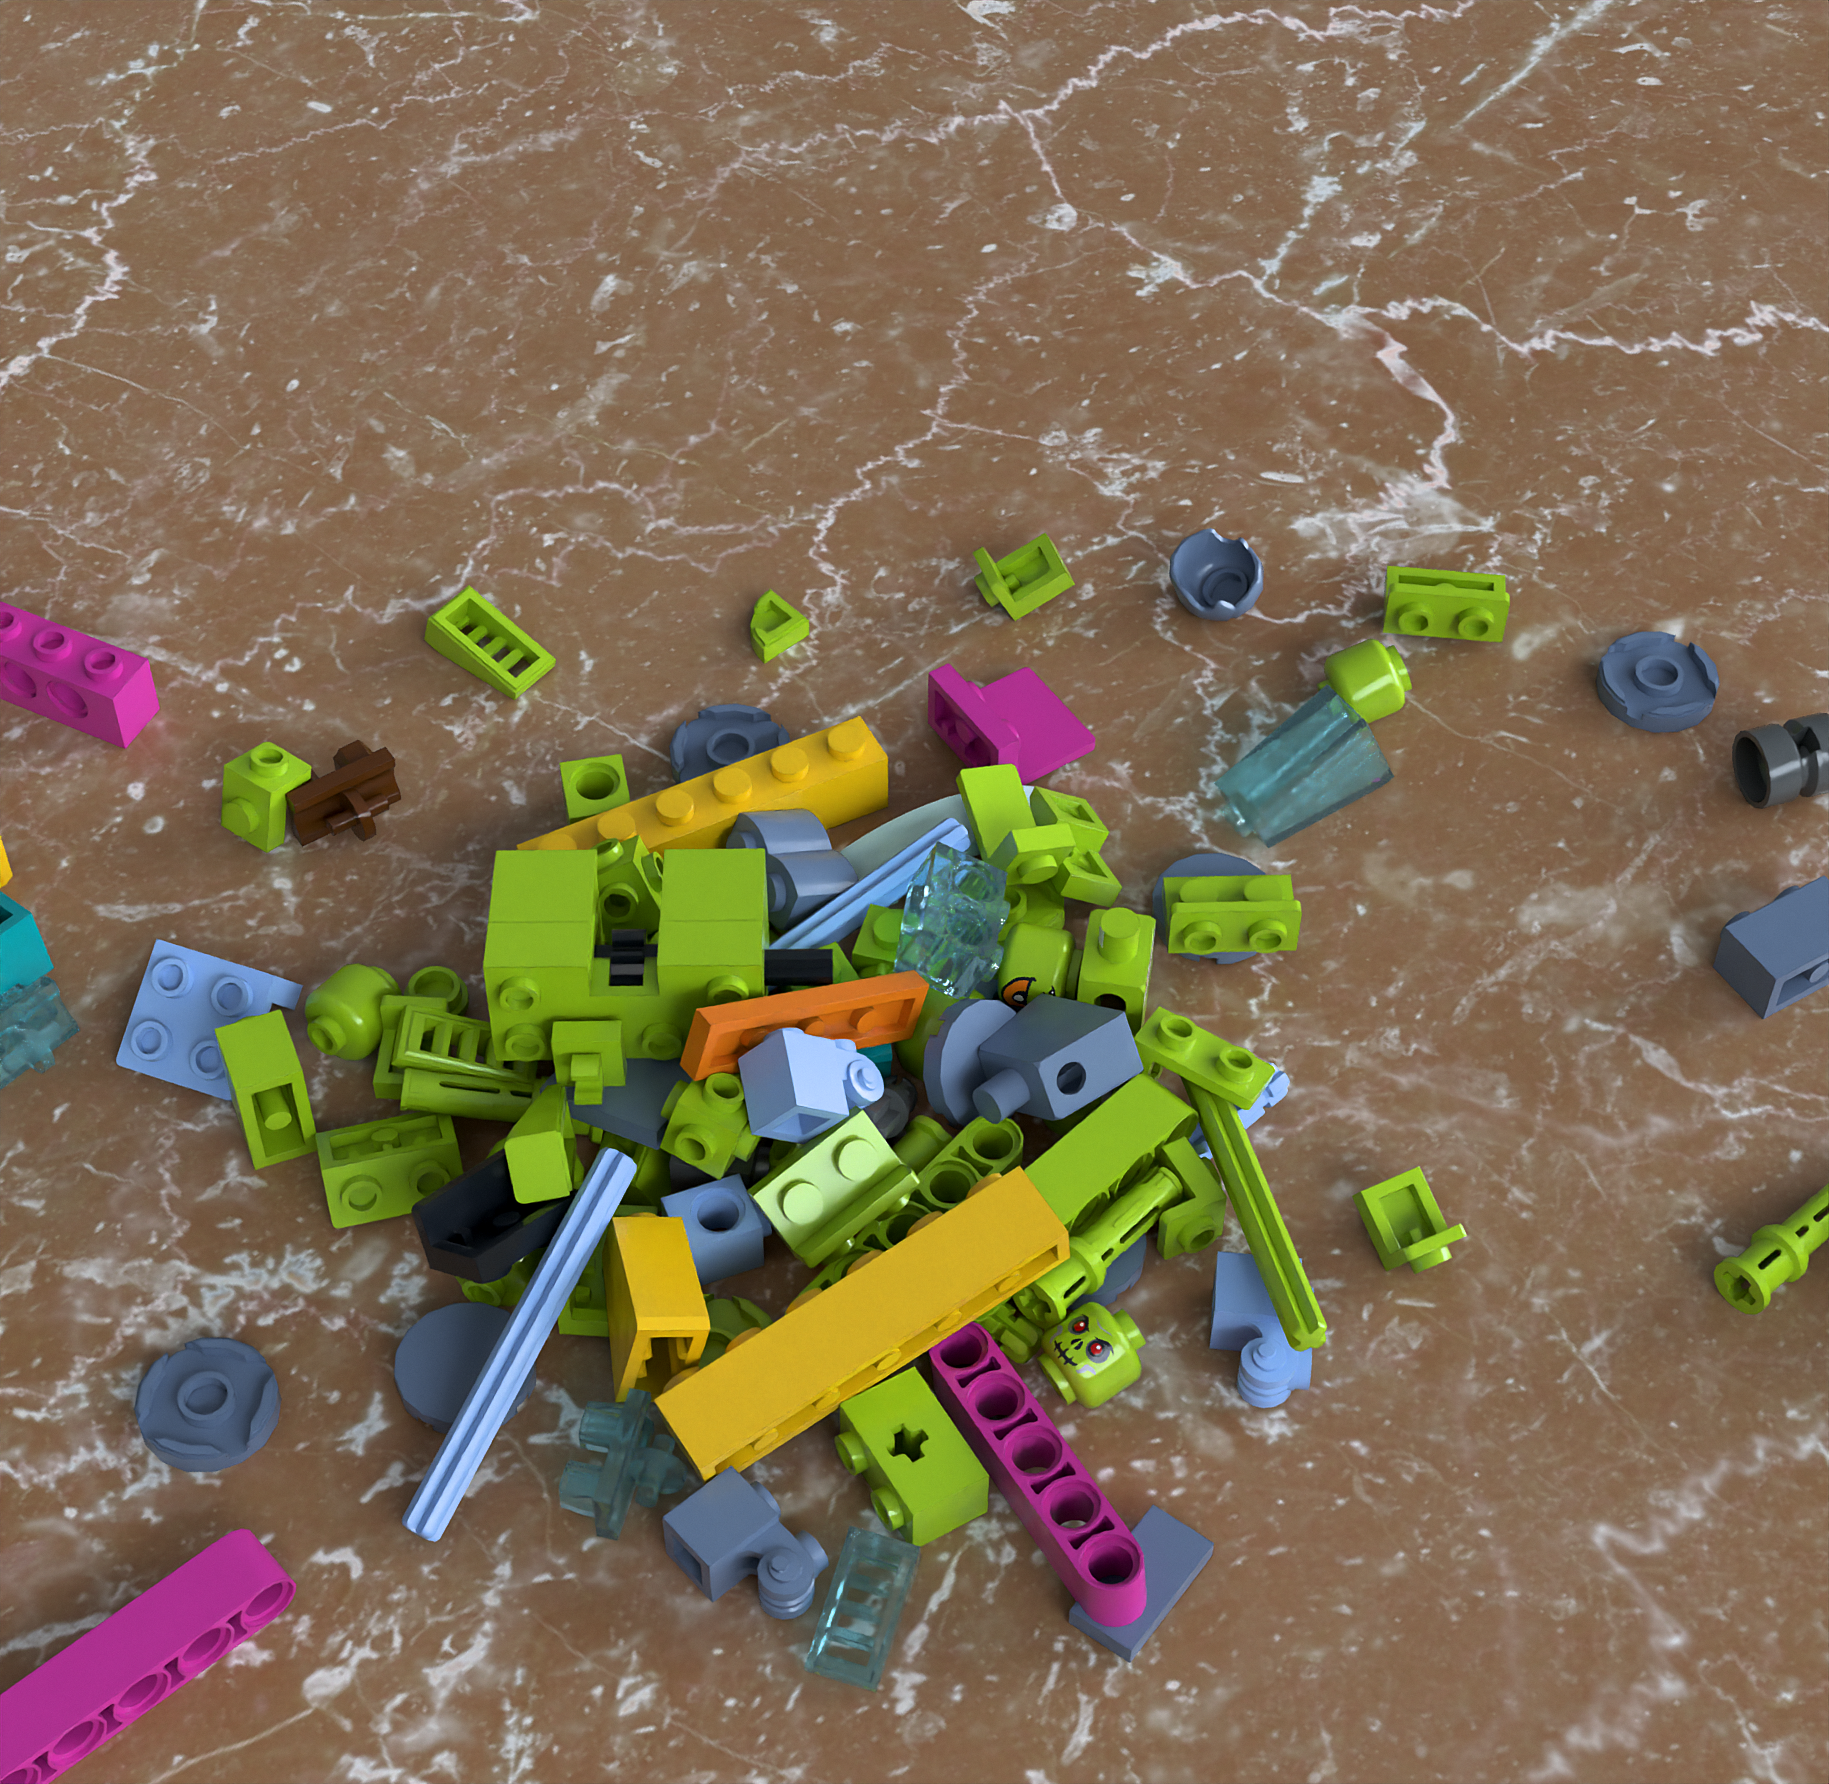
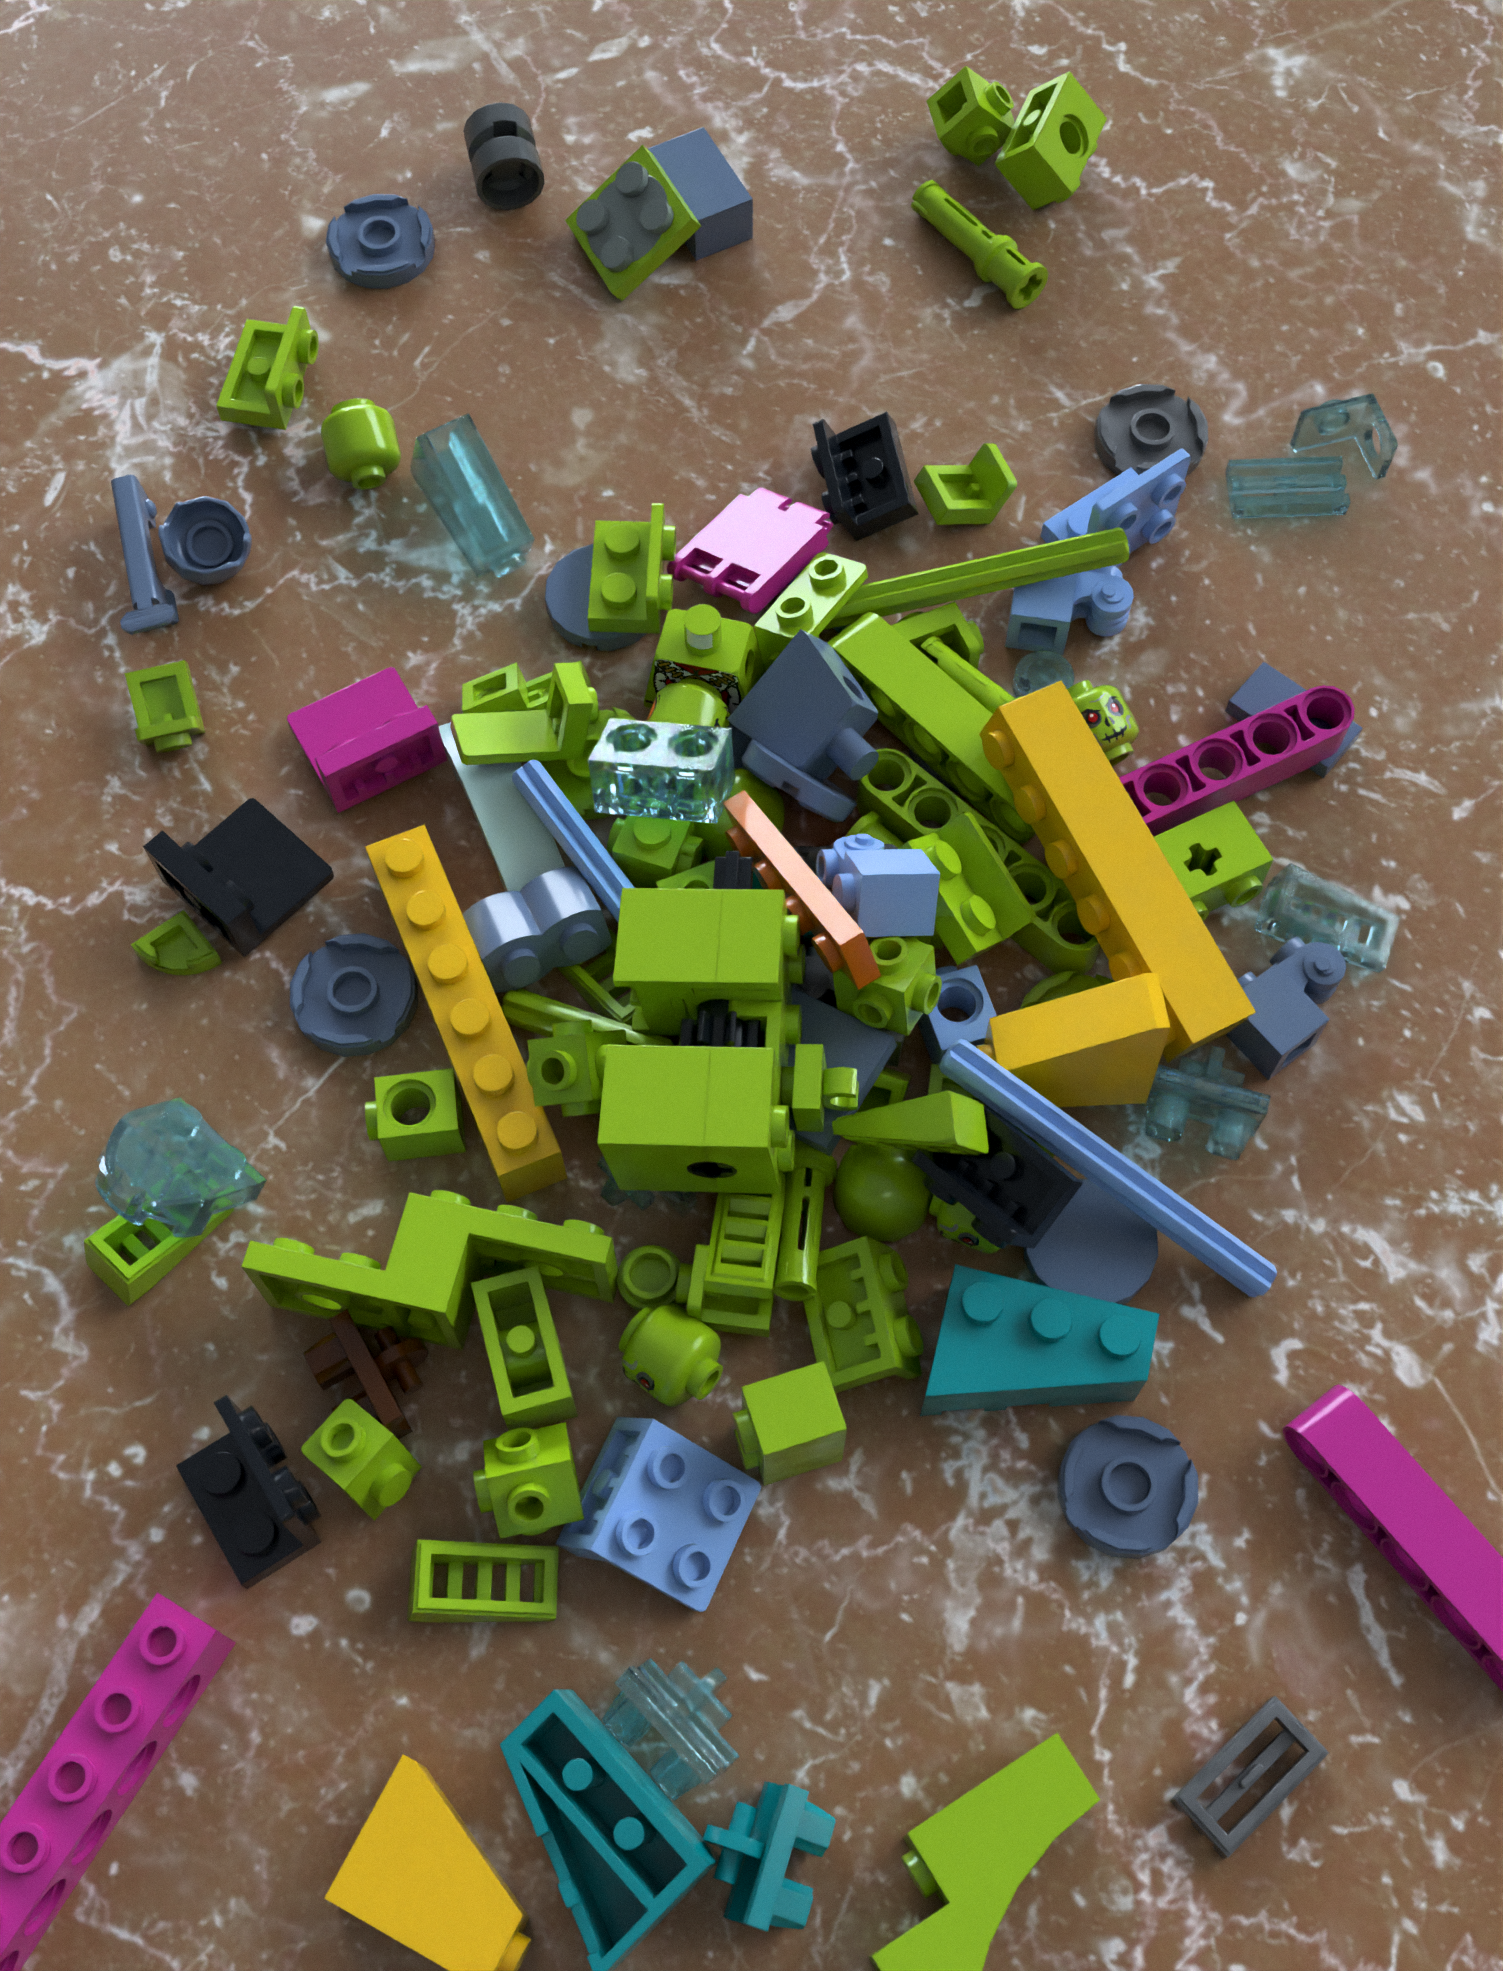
camera: 85 degrees left, 15 degrees up
none -> clear light blue slope [95,1097,267,1237]
none -> sand blue piece [111,475,179,635]
none -> black bracket [143,798,334,957]
none -> black bracket [176,1395,321,1589]
none -> lime bracket [241,1190,619,1350]
none -> lime slope [407,1539,559,1623]
none -> lime brick [471,1265,578,1430]
none -> lime brick [473,1422,584,1539]
none -> piece [565,145,701,301]
none -> plate [667,487,833,614]
none -> black bracket [811,411,918,541]
none -> teal wedge [920,1264,1160,1416]
none -> clear light blue tile [1013,651,1074,698]
none -> light blue bracket [1040,448,1191,568]
none -> flat silver tile [1094,384,1208,476]
none -> clear light blue tile [1225,456,1350,519]
none -> clear light blue bracket [1290,393,1398,479]

